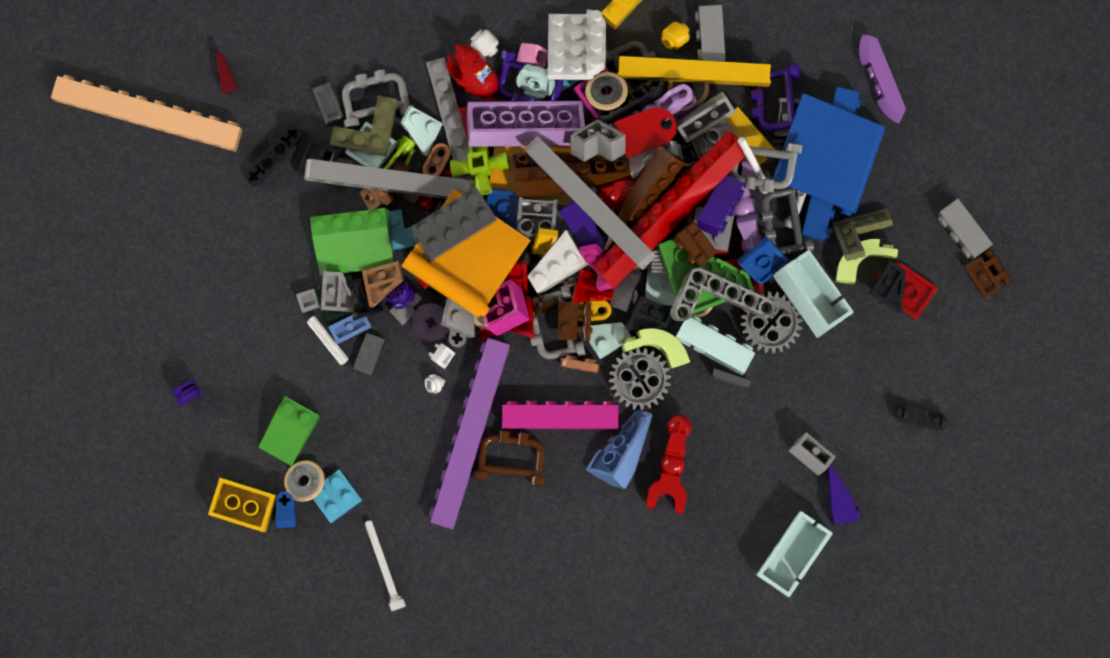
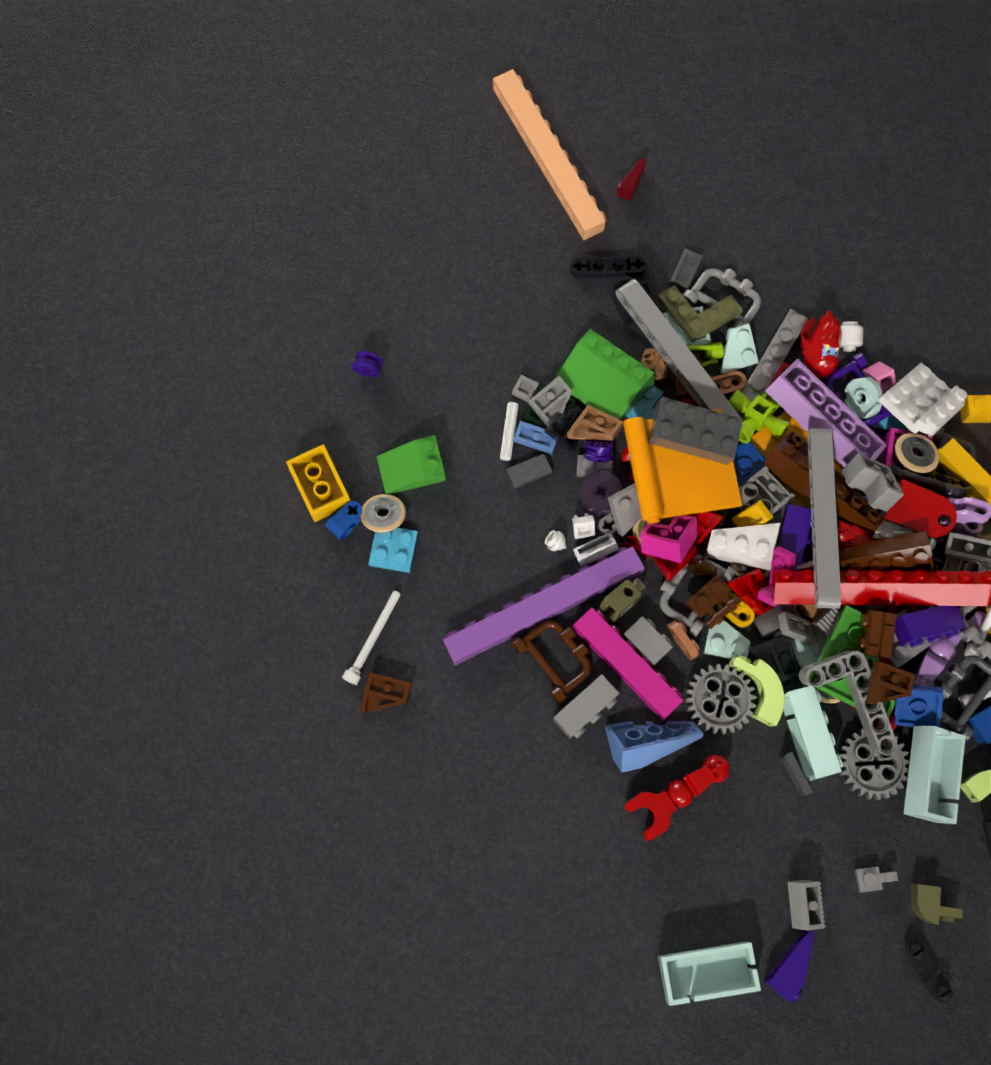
camera: 45 degrees right, 10 degrees down
none -> reddish brown wing [359,672,412,713]
none -> light grey brick [553,674,619,739]
none -> flat silver tile [573,532,619,567]
none -> olive torso [597,579,645,626]
none -> light grey brick [622,616,673,668]
none -> light grey plate [778,612,817,645]
none -> light grey plate [854,867,898,893]
none -> reddish brown wing [866,661,915,704]
none -> olive brick [911,884,963,925]

